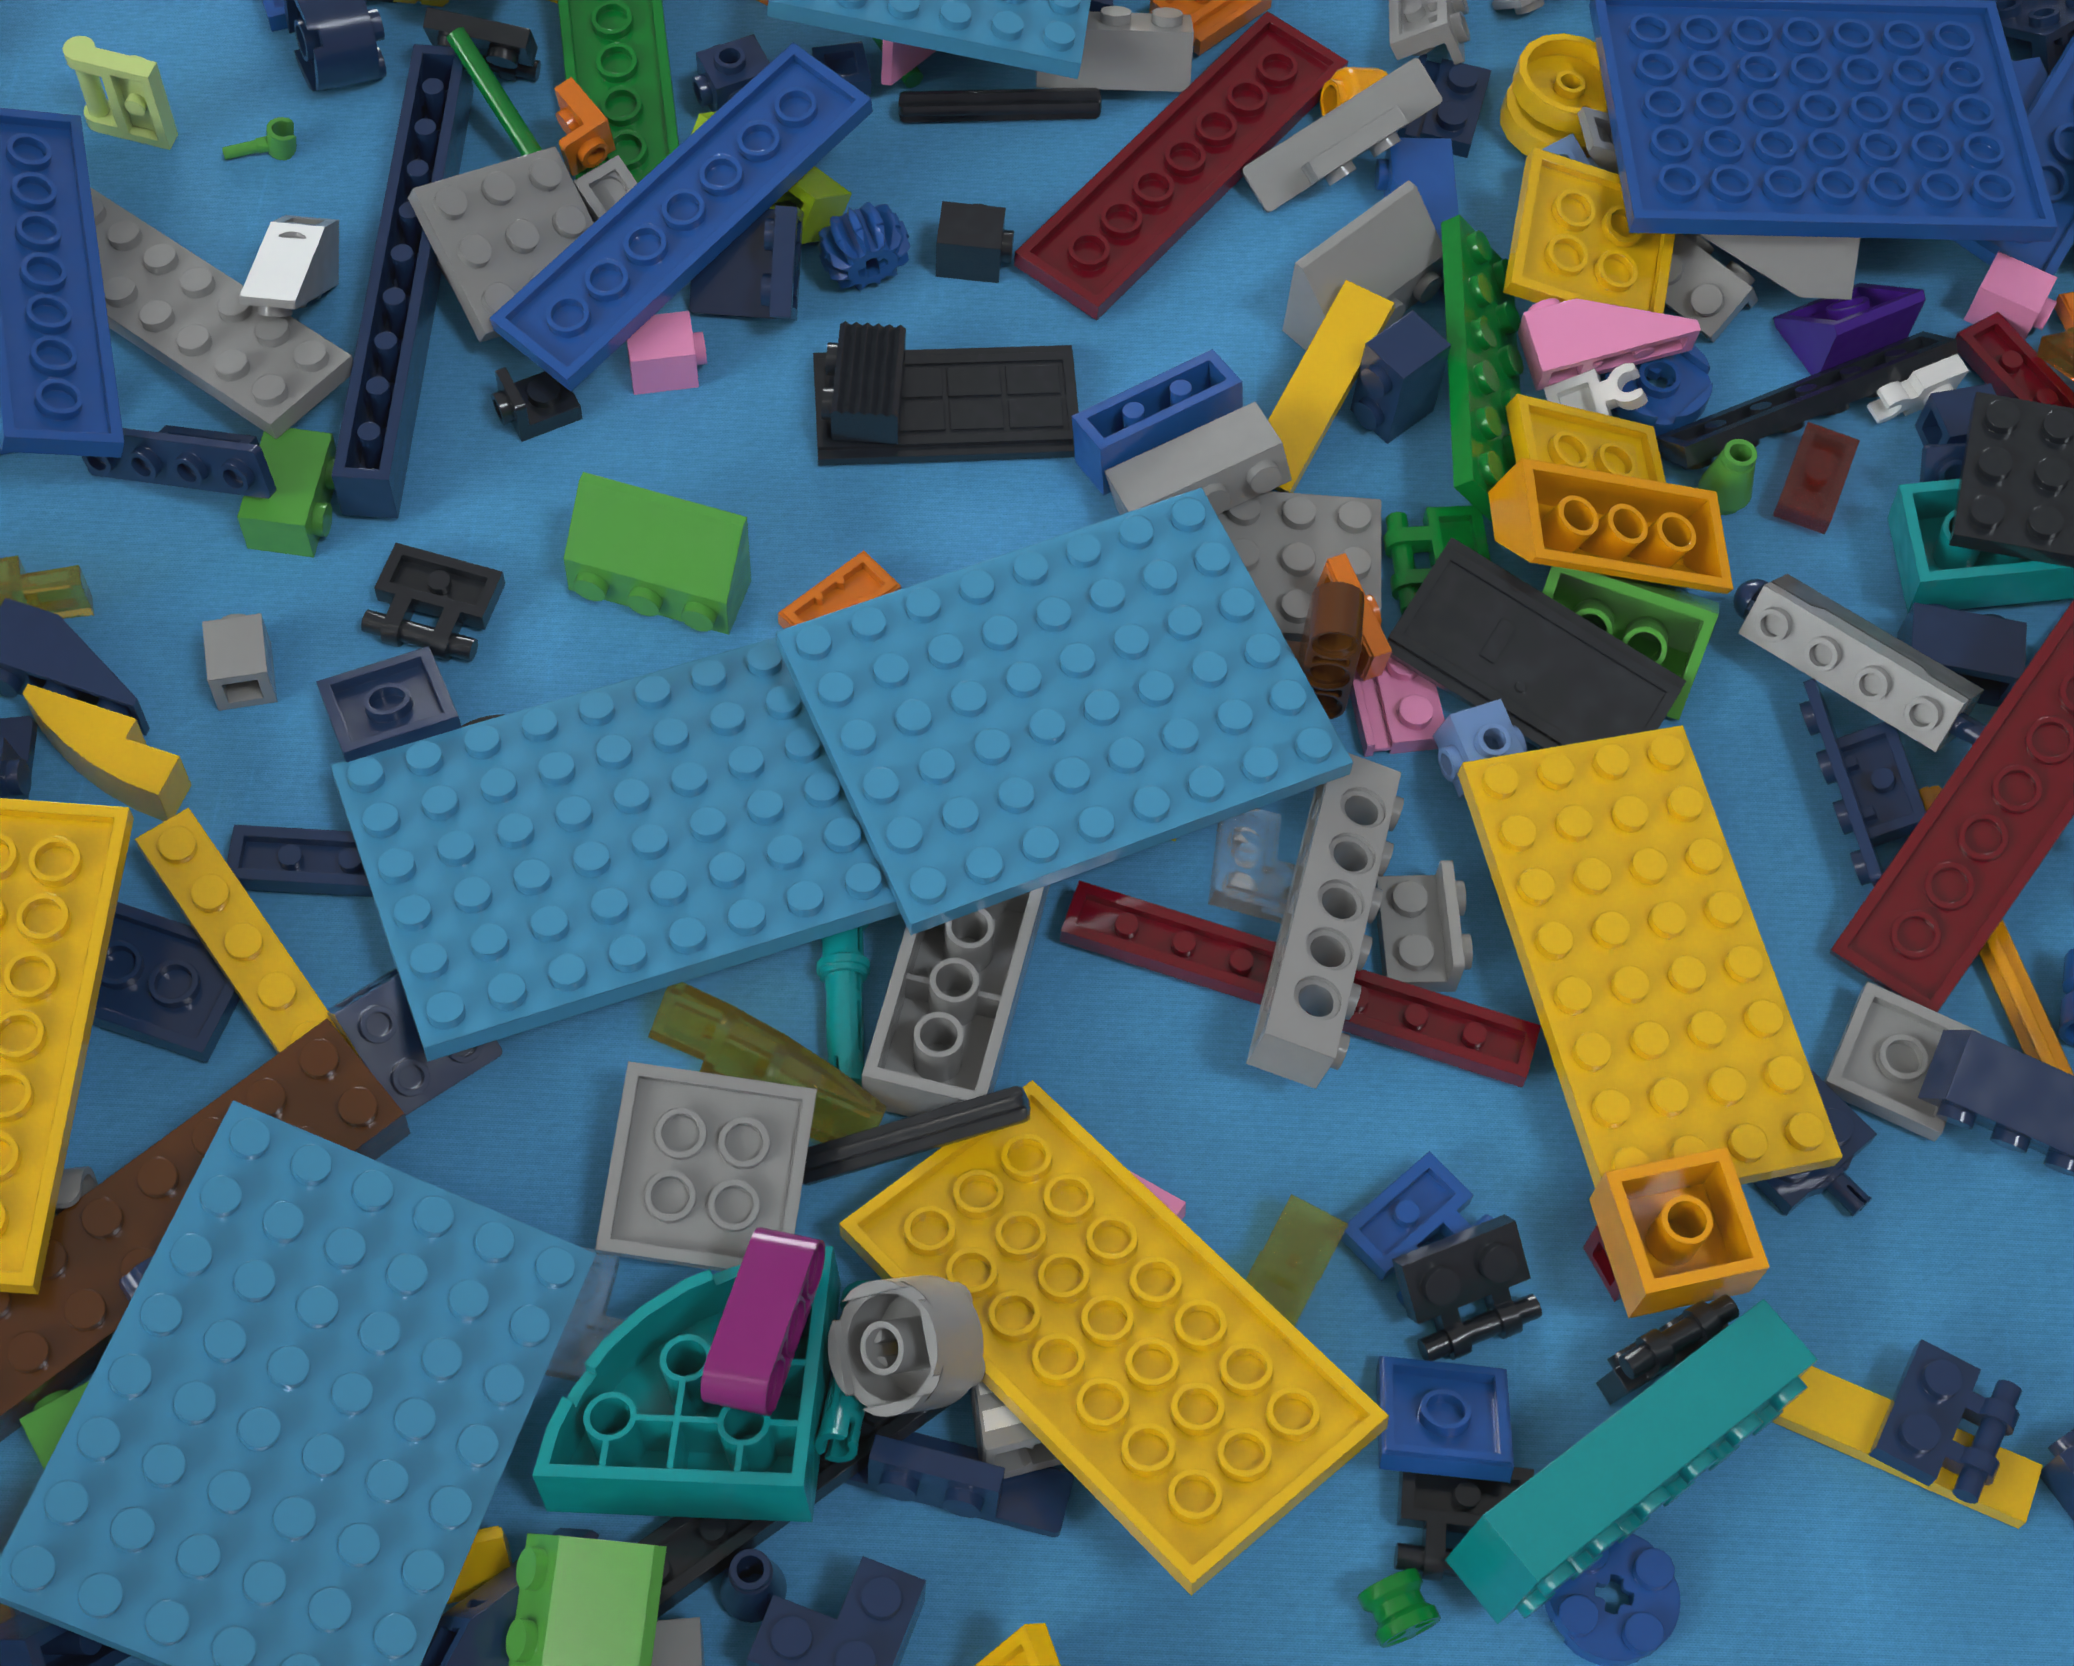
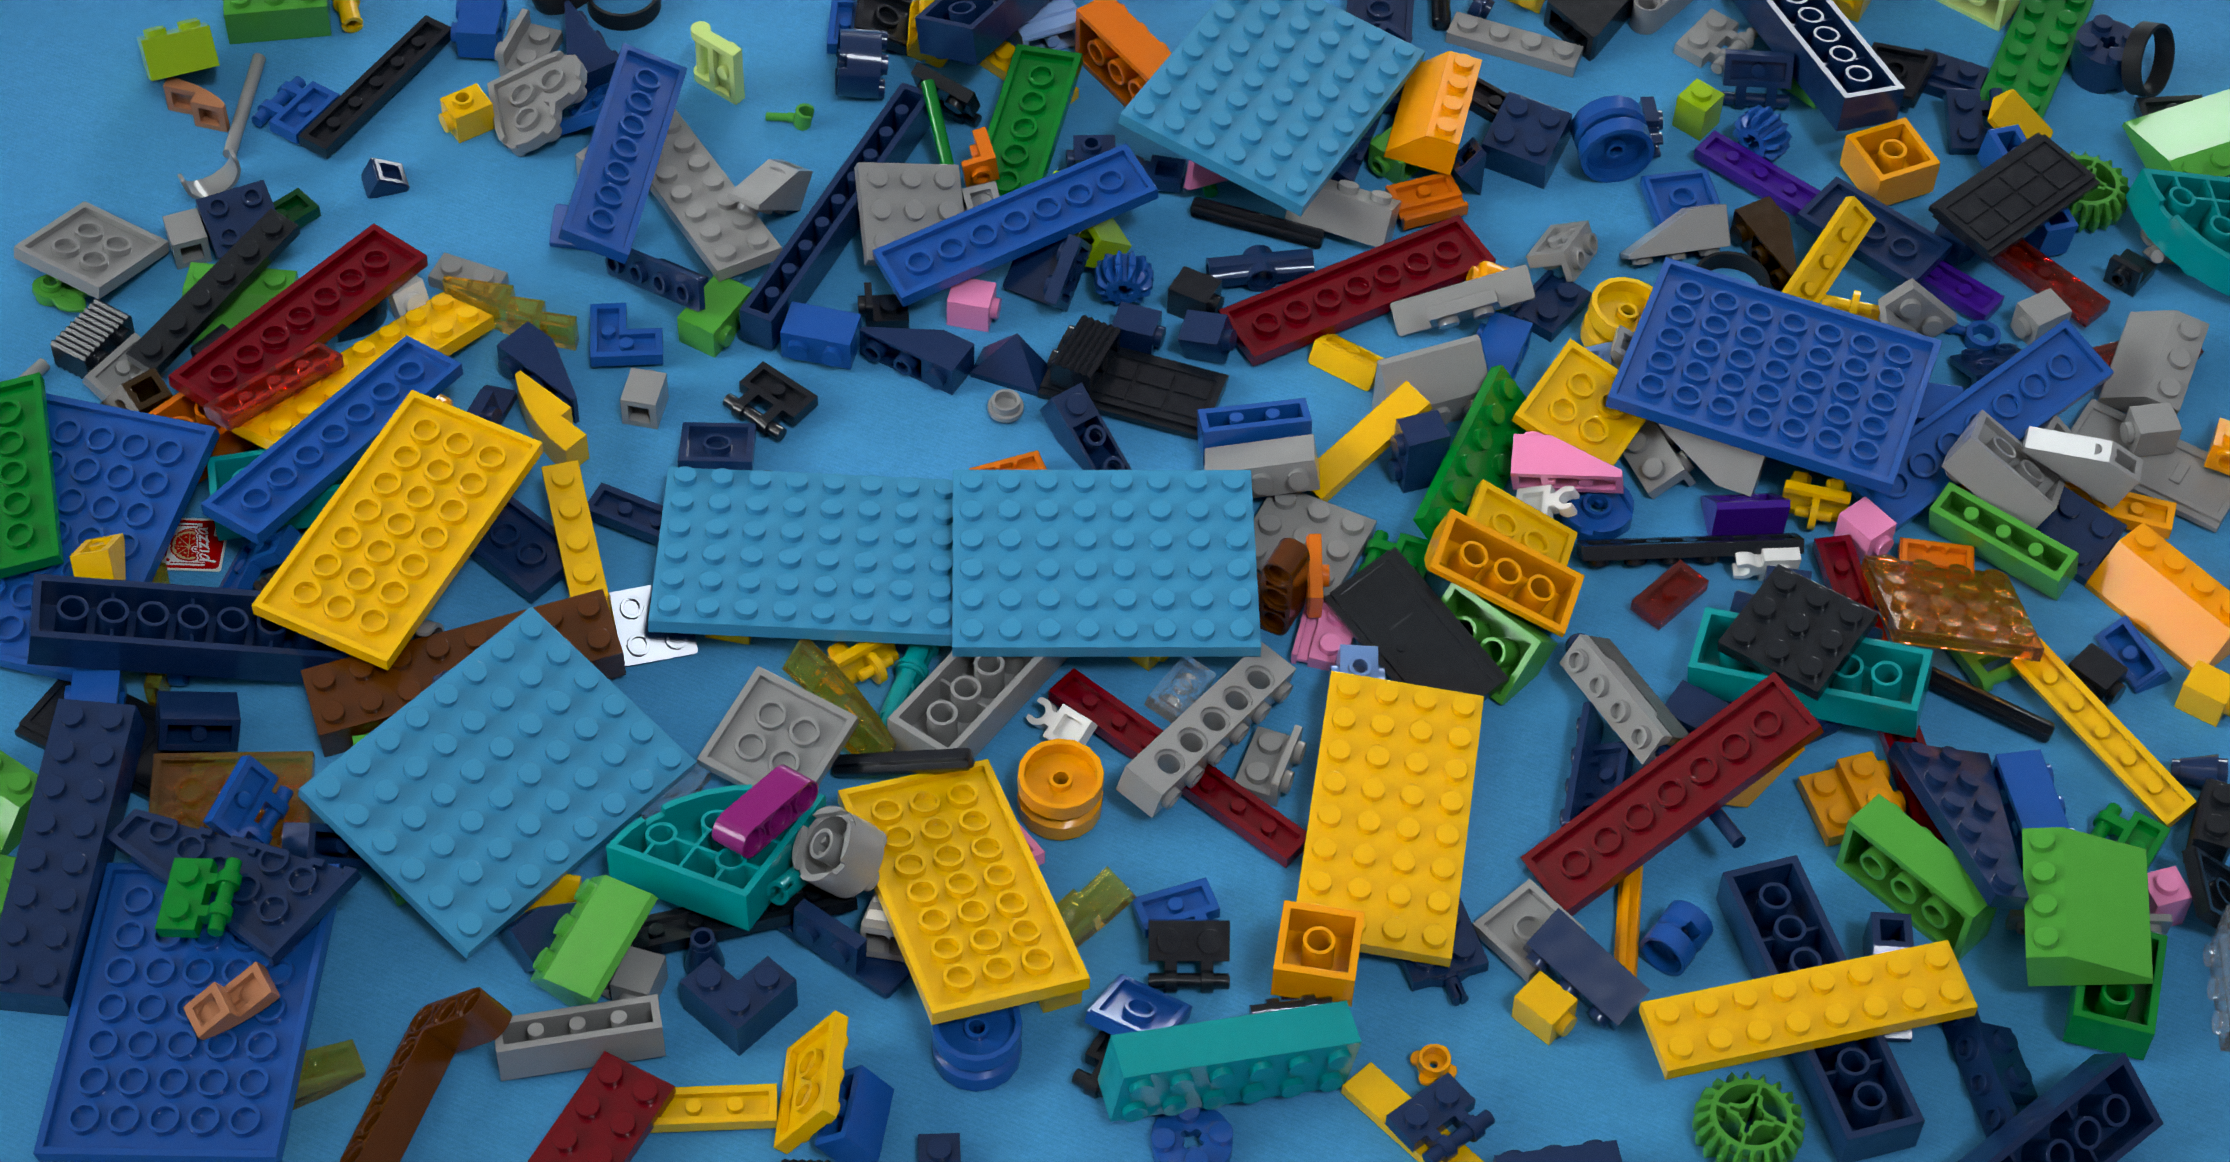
camera: 25 degrees right, 10 degrees down
bright green slope [564,472,751,635] -> none
green wheel [1357,1568,1441,1648] -> none
bright green cone [1698,439,1757,515] -> none
none -> blue plate [590,303,663,367]
none -> blue brick [780,301,862,369]
none -> yellow hips [827,641,899,690]
none -> dark blue slope [860,327,974,395]
none -> blue wheel [932,1006,1023,1092]
none -> dark blue slope [971,333,1048,397]
none -> light grey plate [988,389,1024,423]
none -> light orange wheel [1017,738,1104,841]
none -> white plate [1026,697,1098,745]
none -> dark blue slope [1039,382,1132,470]
none -> dark blue brick [1112,301,1166,355]
none -> dark blue brick [1177,310,1237,364]
none -> dark blue piece [1205,245,1315,292]
none -> yellow slope [1308,334,1385,391]
none -> light orange plate [1410,1044,1457,1086]
none -> yellow brick [1511,971,1578,1046]
none -> yellow hips [1782,471,1852,530]

